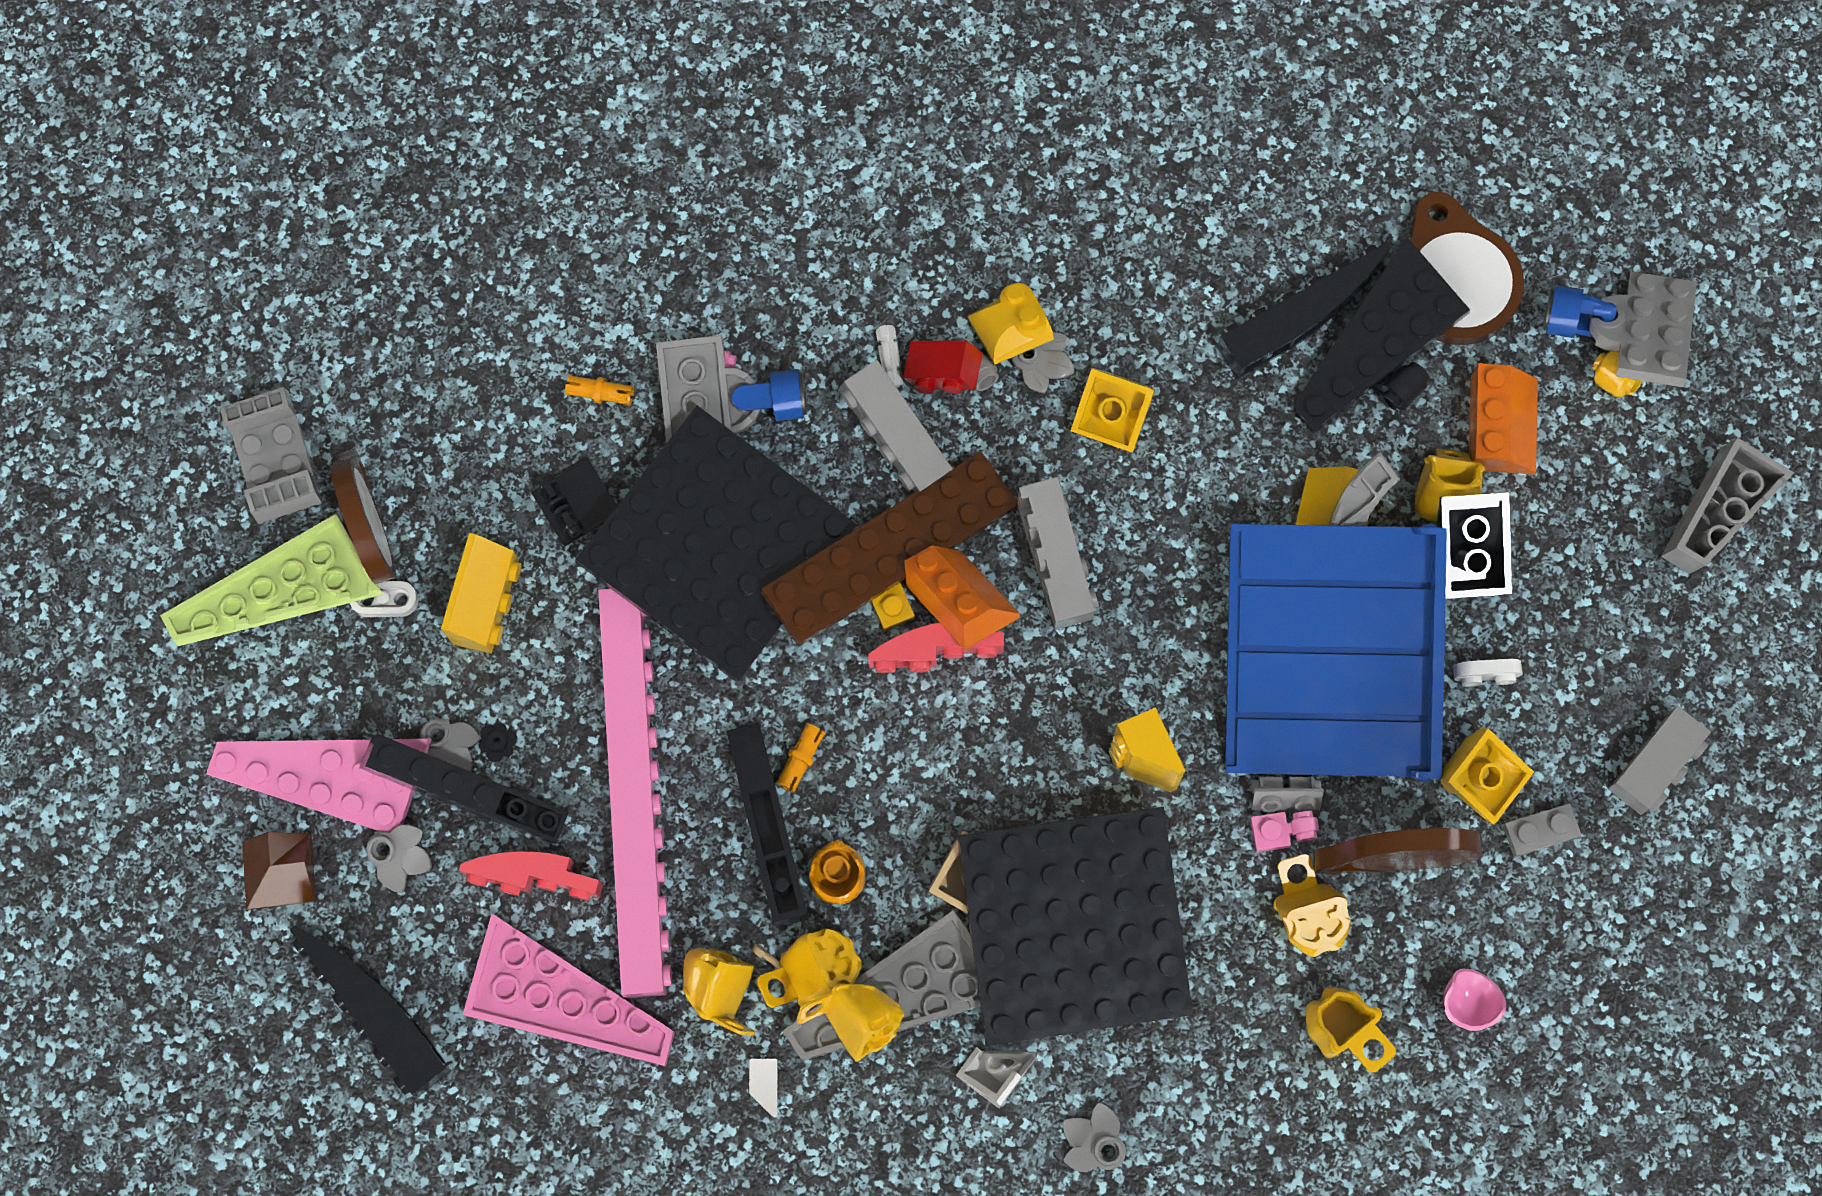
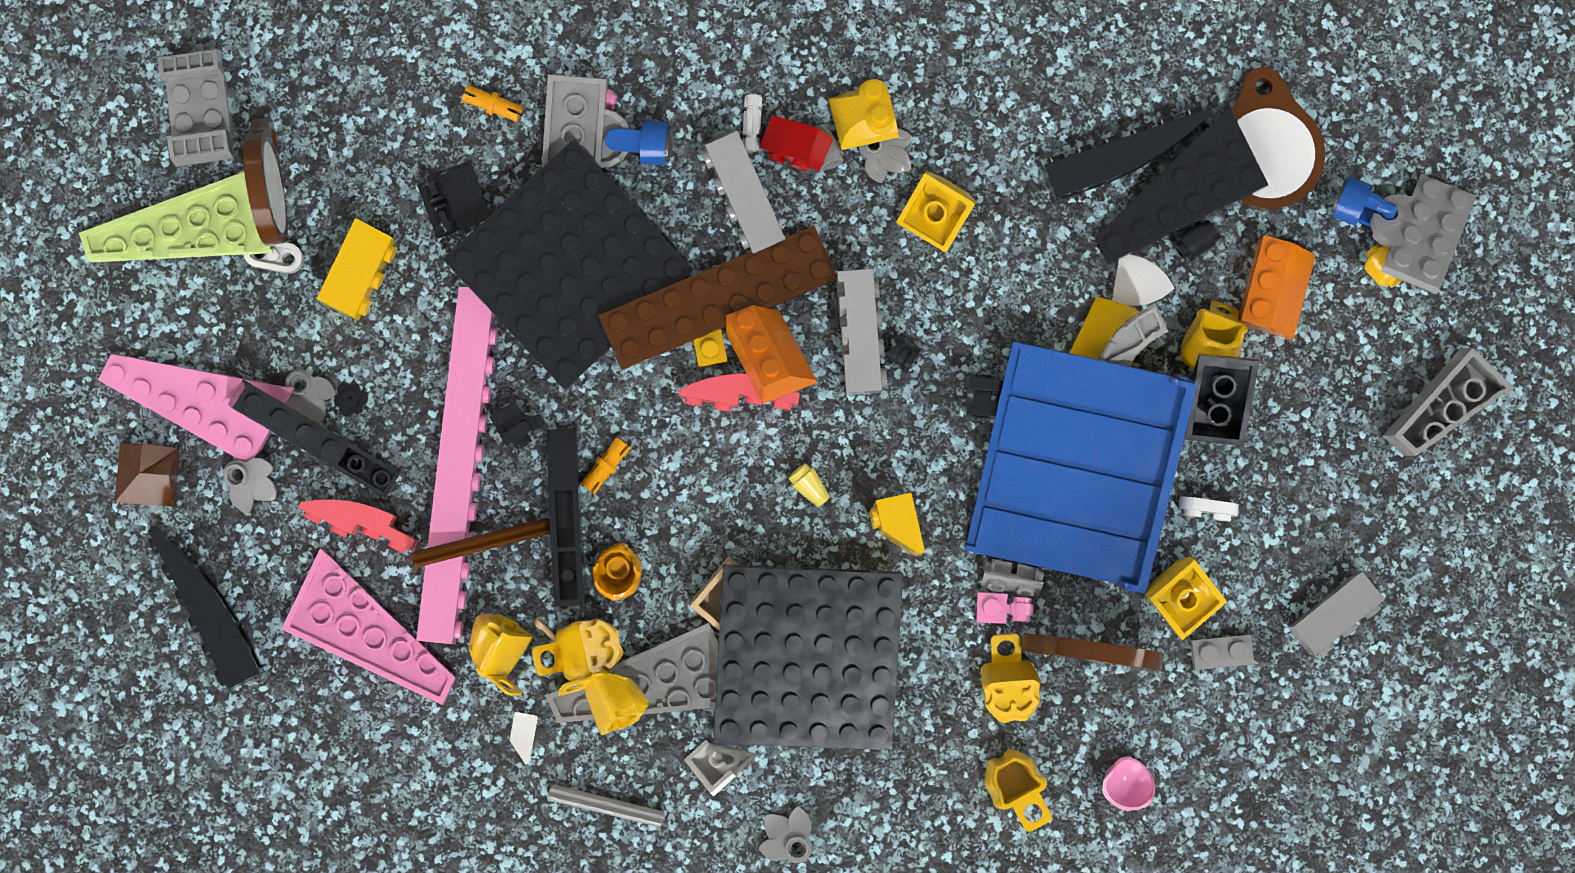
camera: 10 degrees right, 10 degrees up
none -> reddish brown axle [410,518,550,568]
none -> black brick [489,401,548,450]
none -> light grey axle [548,784,665,827]
none -> light yellow cone [788,463,830,508]
none -> black wheel [887,337,922,374]
none -> black brick [964,374,1003,419]
none -> white sticker [1112,254,1175,306]

